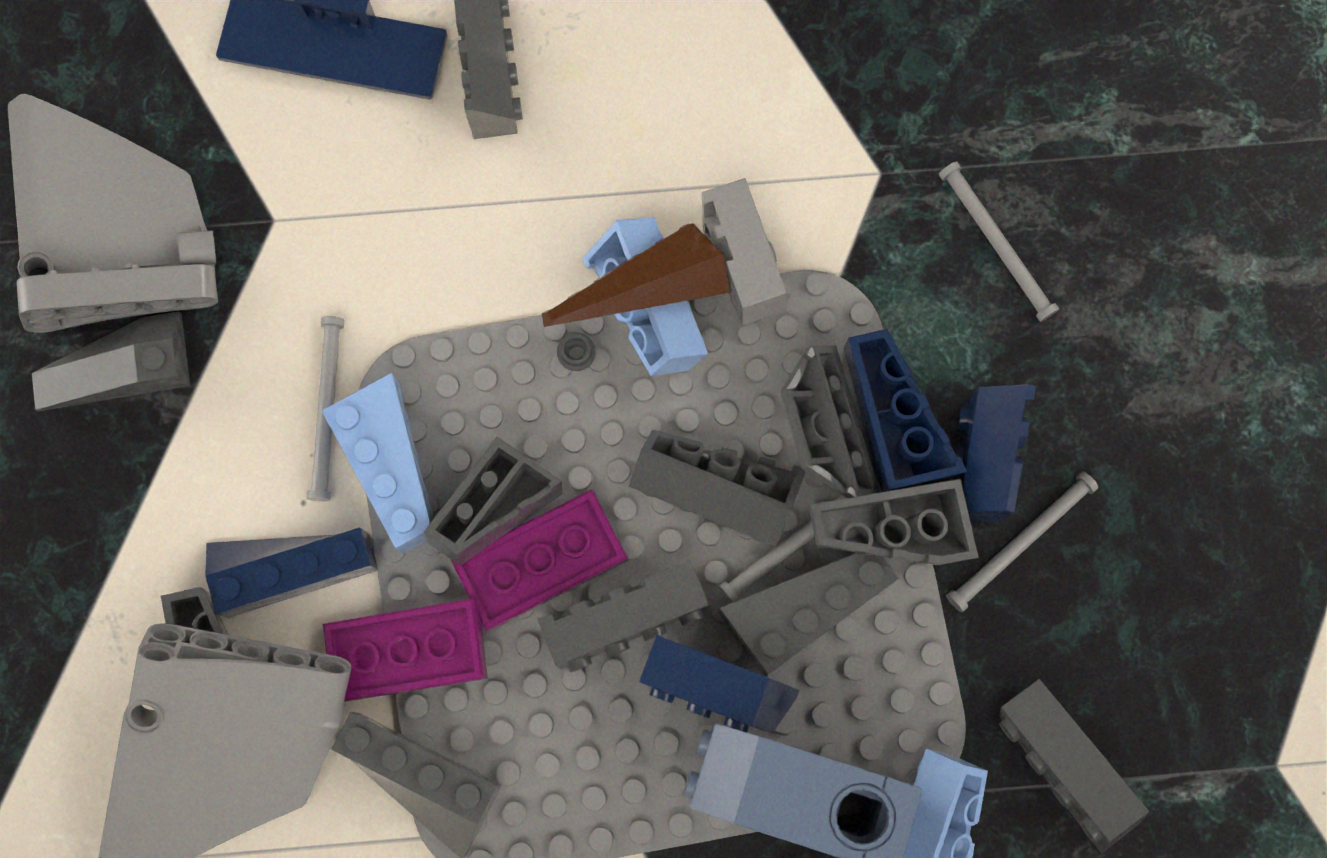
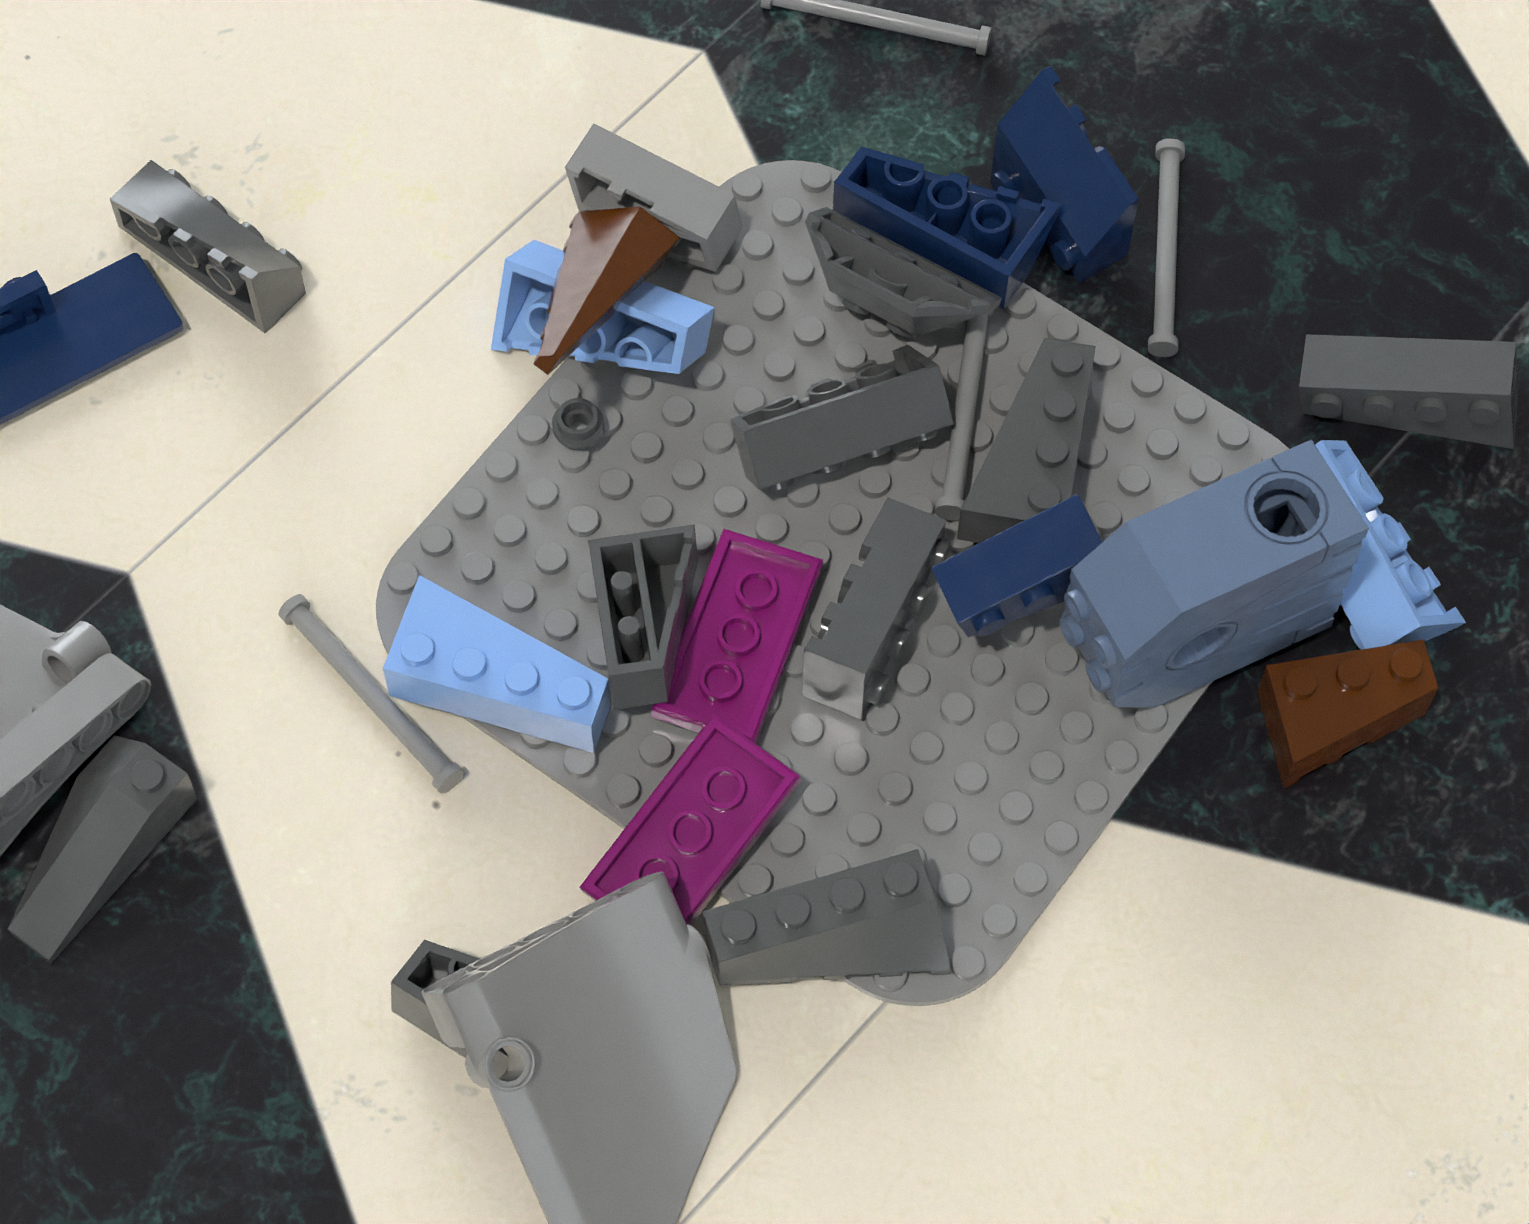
camera: 45 degrees left, 15 degrees down
dark blue wedge [205,527,378,618] -> none
dark grey wedge [808,479,979,565] -> none

